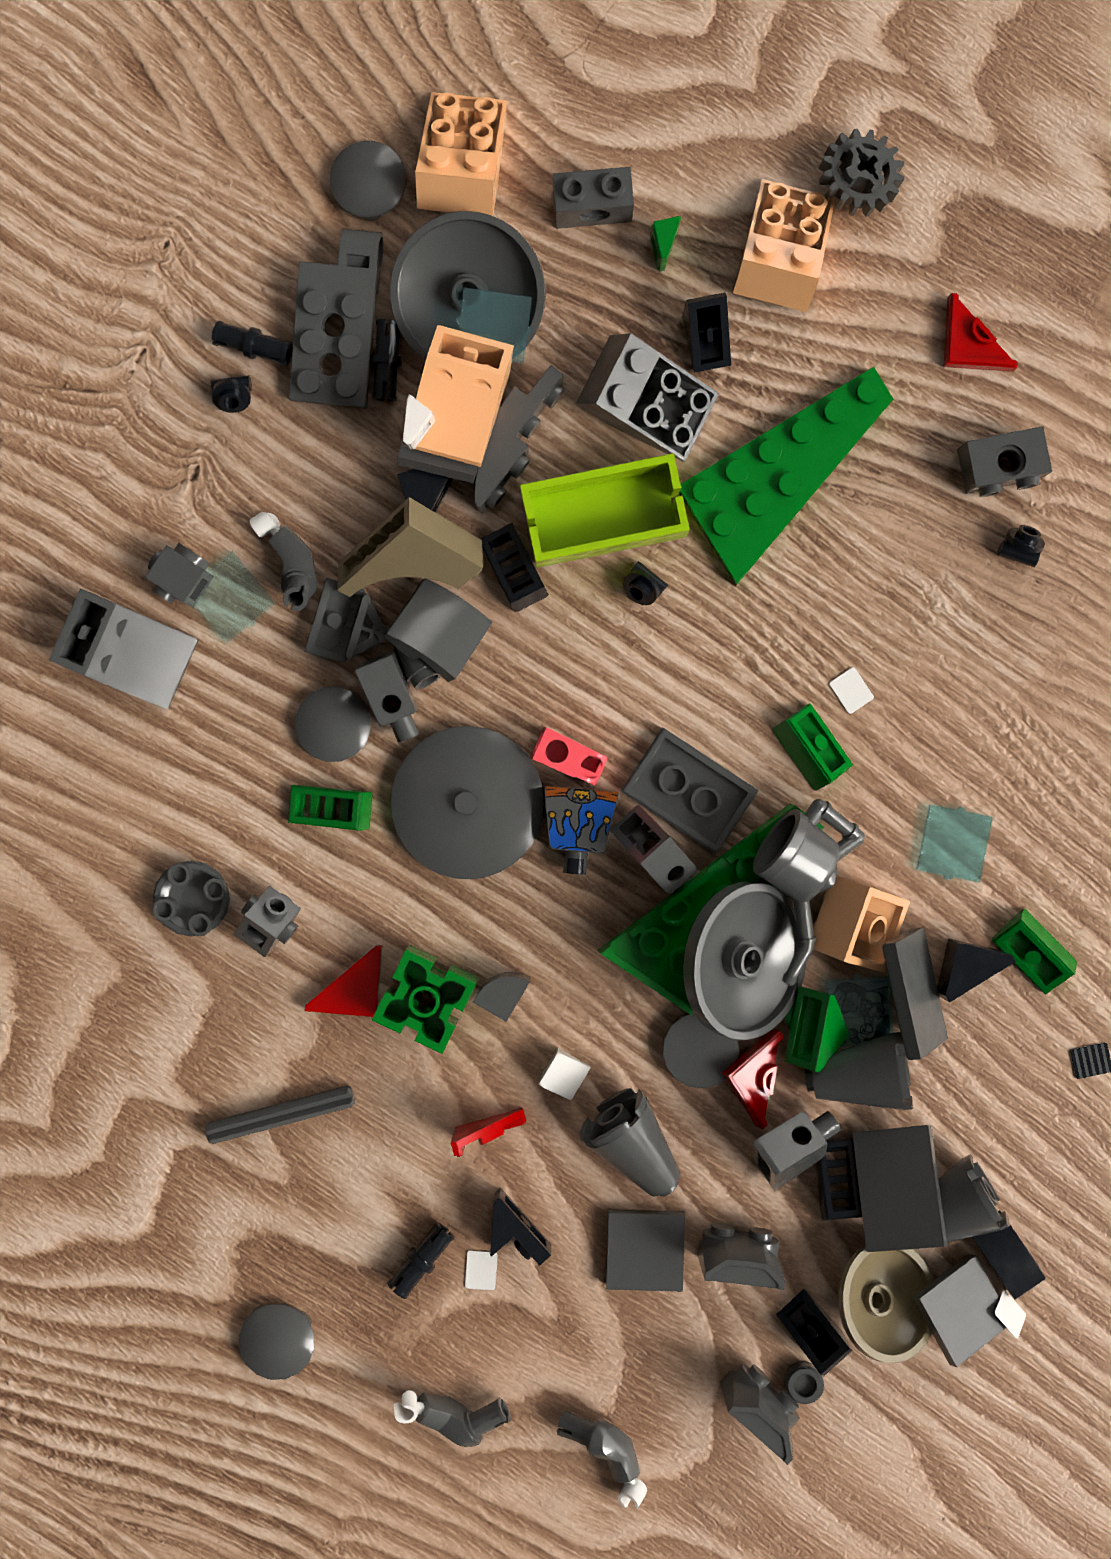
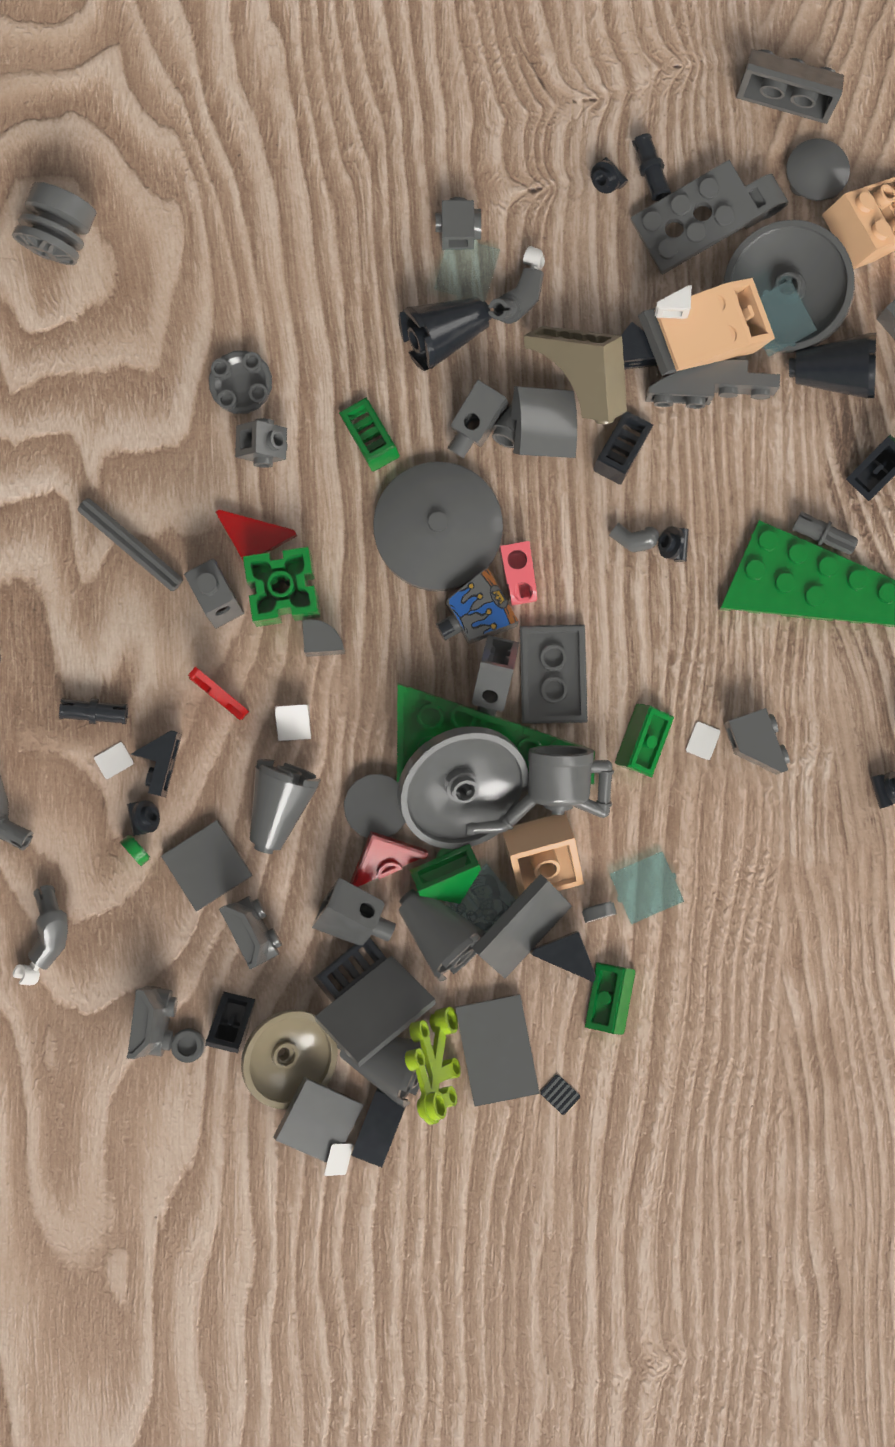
camera: 60 degrees right, 5 degrees down
slope [49,588,199,709] -> none
dark grey dish [295,687,371,762] -> none
dark grey slope [304,578,387,663] -> none
black pin [371,319,402,402] -> none
lime piece [520,453,690,568] -> none
dark grey slope [576,333,719,462] -> none
none -> green tile [120,835,150,866]
none -> black plate [127,800,160,836]
none -> dark grey torso [184,558,244,629]
none -> black cone [399,297,492,371]
none -> lime plant [405,1007,461,1125]
none -> dark grey tile [455,994,540,1107]
none -> dark grey tile [582,901,617,923]
none -> dark grey arm [609,523,659,553]
none -> dark grey slope [724,708,790,774]
none -> dark grey slope [736,49,844,124]
none -> black cone [789,333,876,399]
none -> dark grey axle [792,511,858,554]

